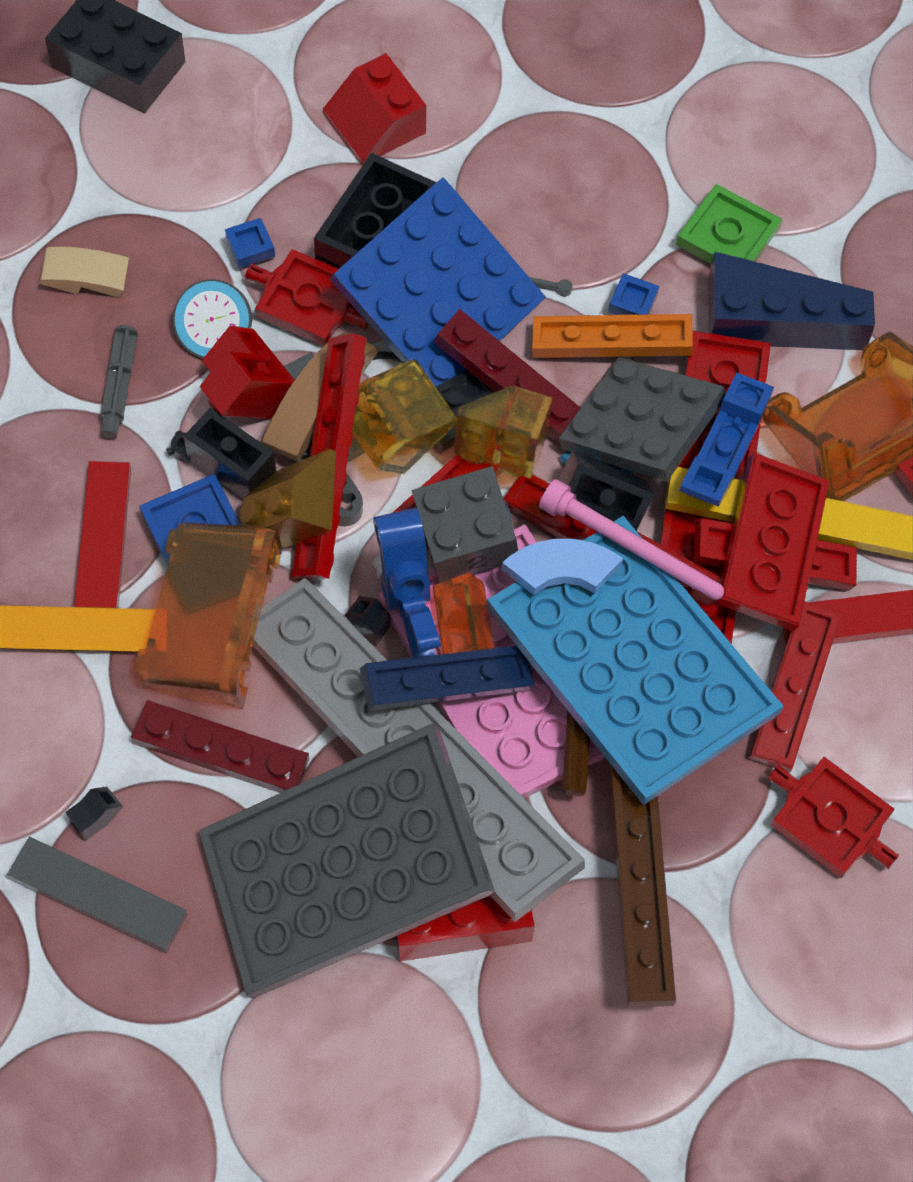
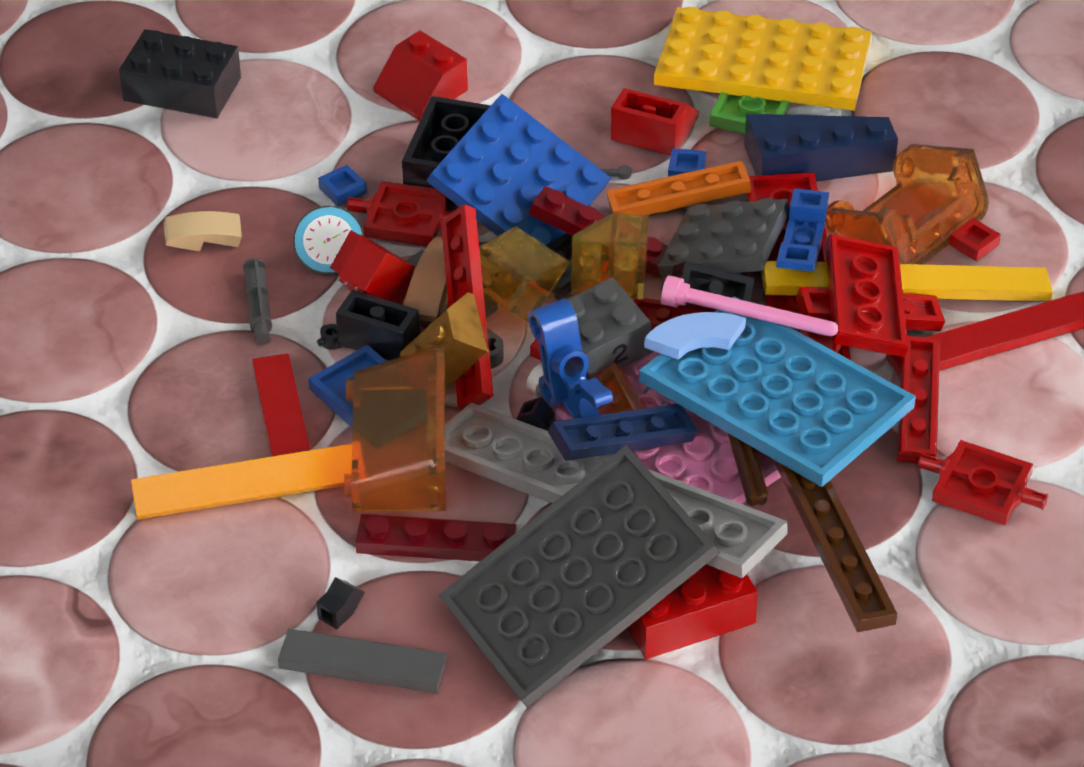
camera: 10 degrees left, 20 degrees down
none -> red slope [611,88,699,156]
none -> yellow plate [654,7,872,111]

